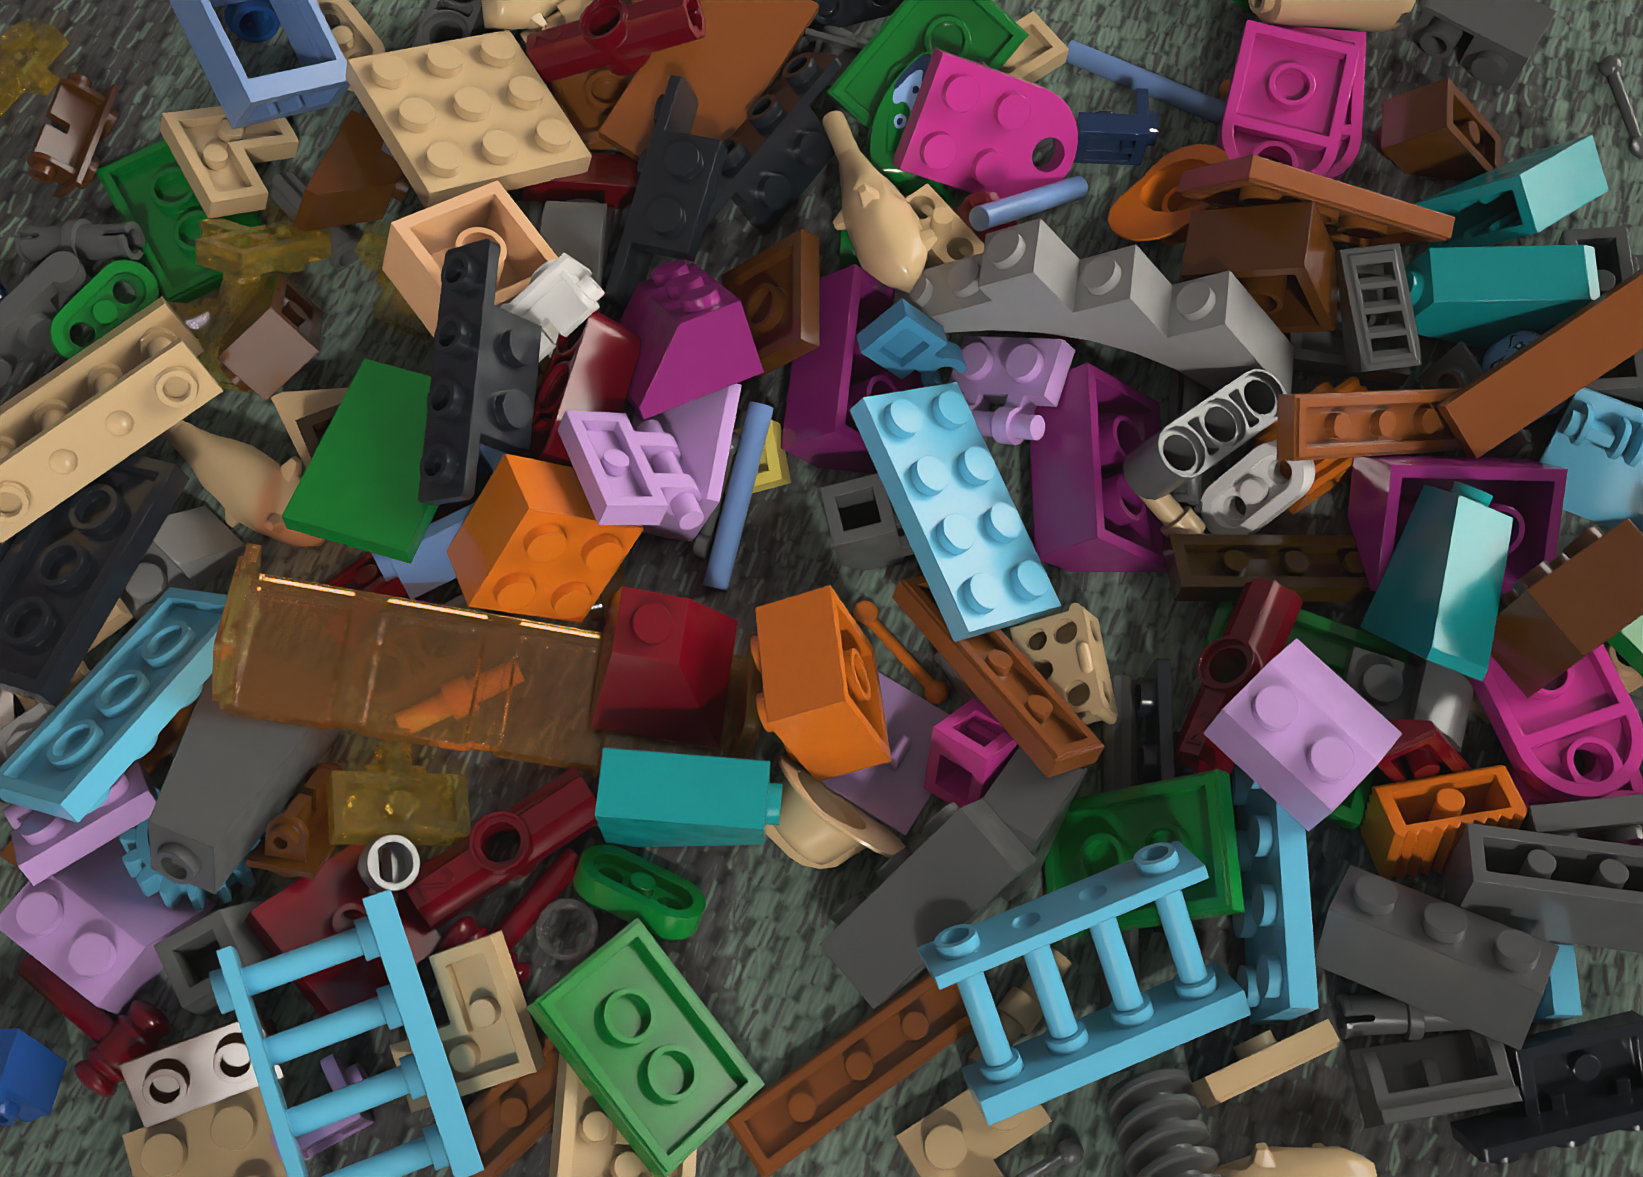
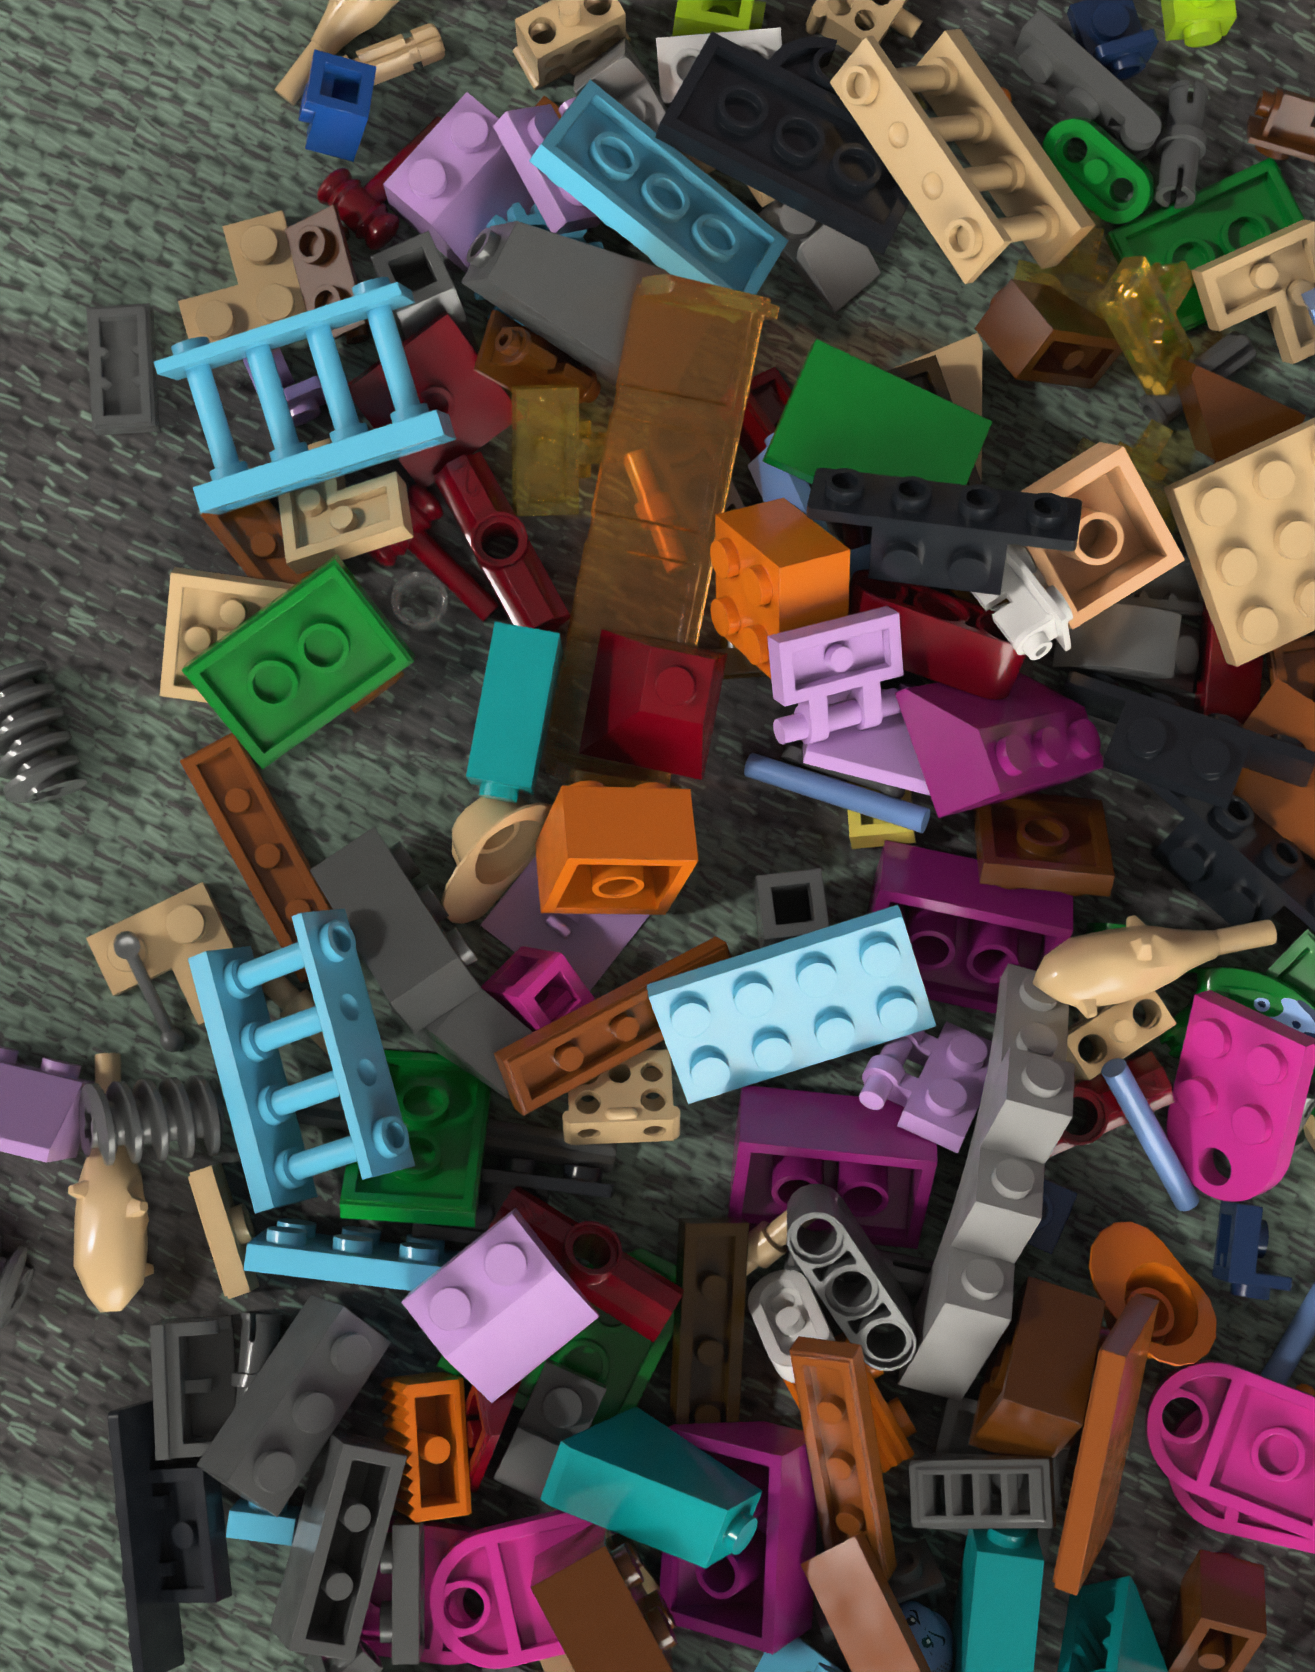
camera: 90 degrees right, 15 degrees up
tan piece [160,420,325,547] -> none
light grey hinge [357,835,420,892] -> none
green plate [573,844,706,941] -> none
orange hinge [853,600,949,704] -> none
dark azure plate [856,298,967,387] -> none

